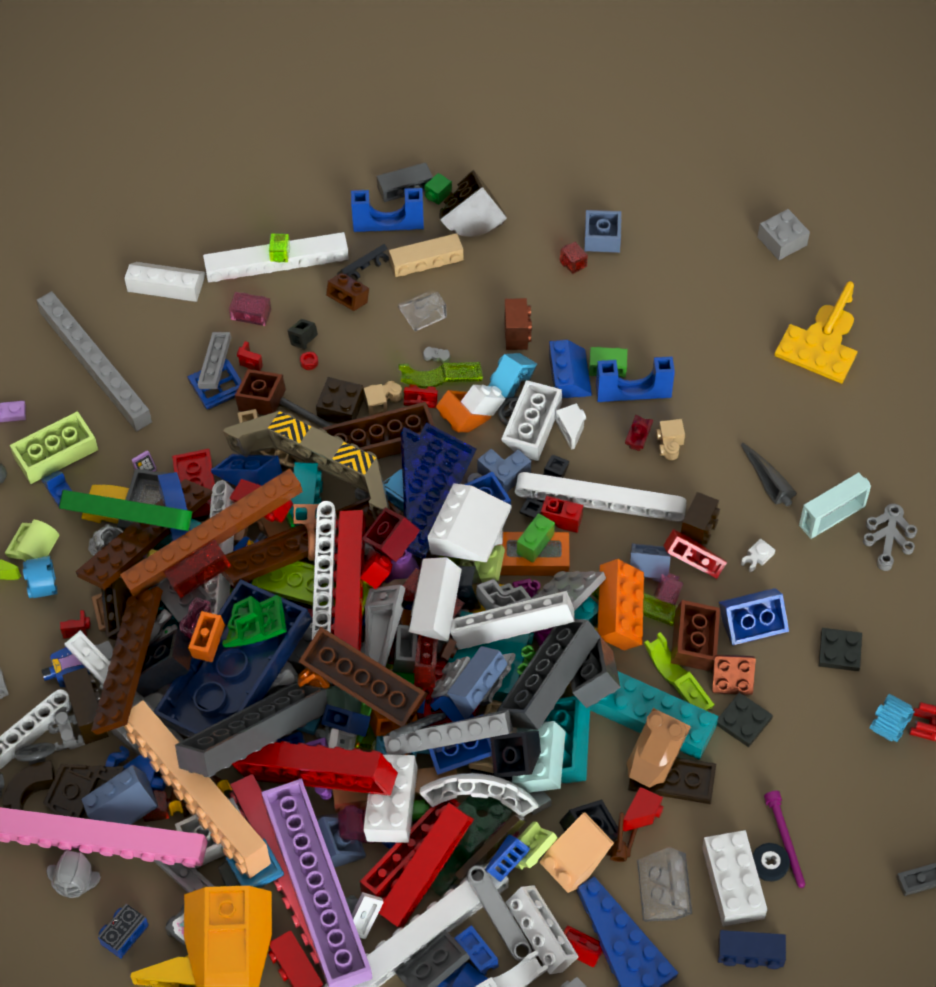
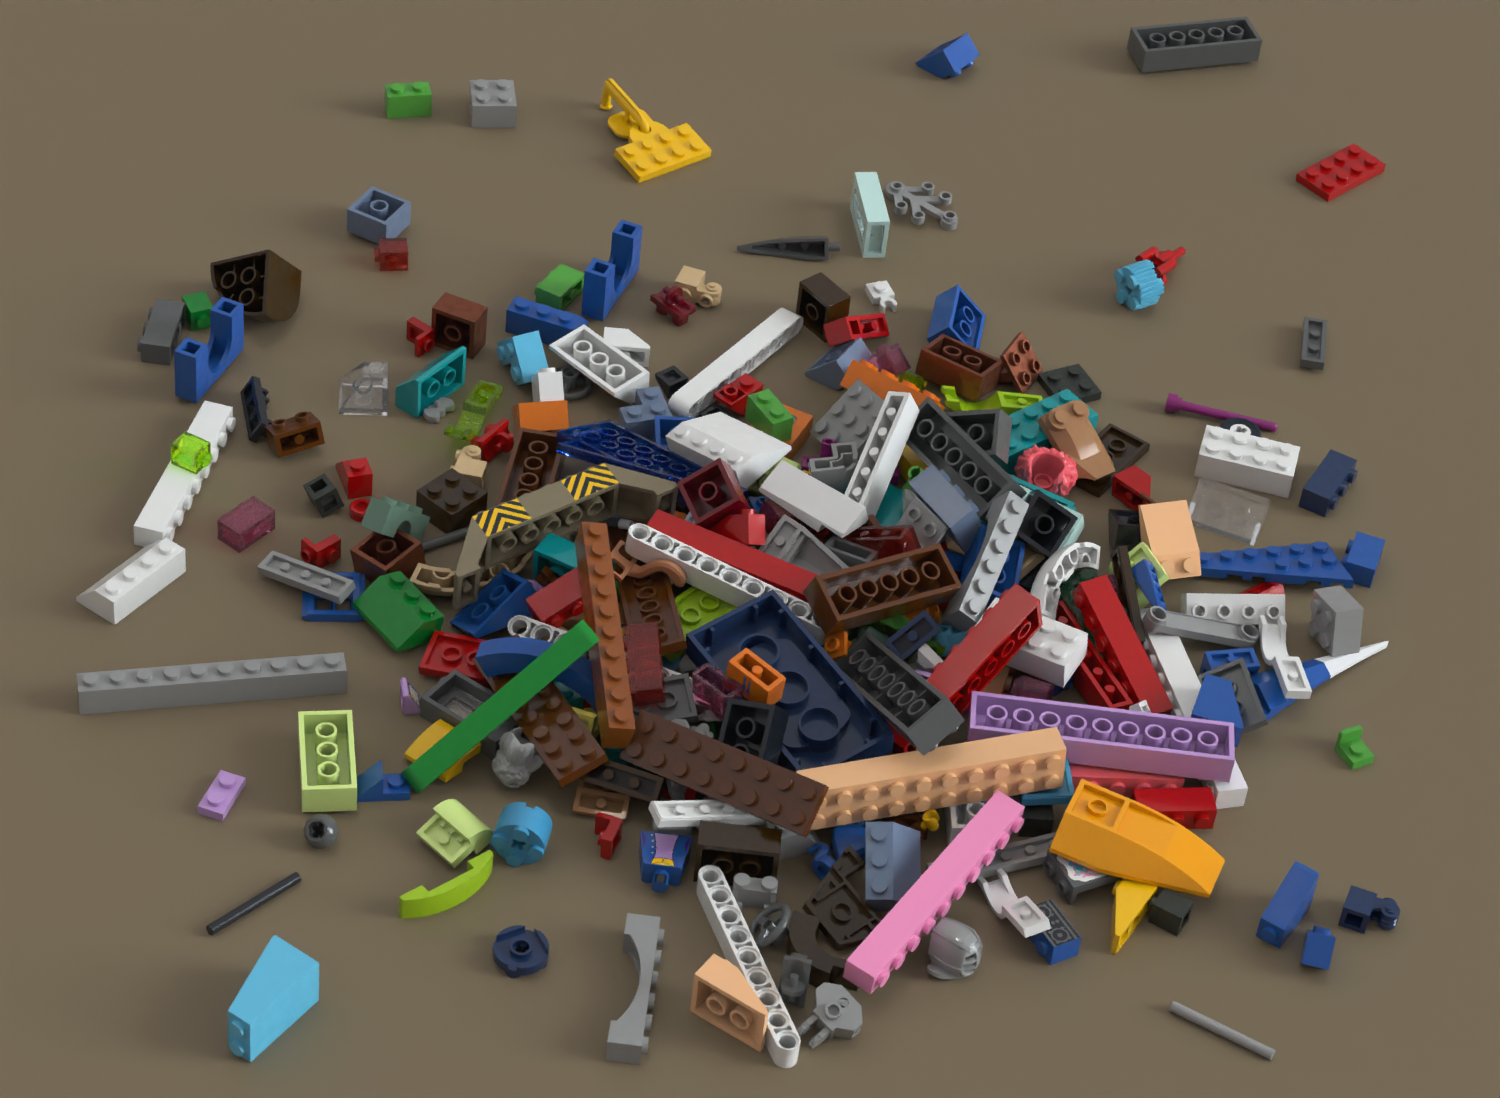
camera: 70 degrees left, 15 degrees down
green slope [222,595,287,647] -> none
tan brick [389,233,464,277] -> none
dark grey sword [389,712,446,739] -> none
pearl dark grey plate [819,628,862,672] -> none
none -> red slope [336,457,373,499]
none -> green slope [353,571,445,652]
none -> sand green arch [361,496,430,542]
none -> bright green brick [384,81,432,119]
none -> teal slope [395,346,466,419]
none -> red bracket [406,317,435,357]
none -> white piece [977,868,1051,938]
none -> coral hair [1014,445,1078,497]
none -> blue slope [1191,673,1243,747]

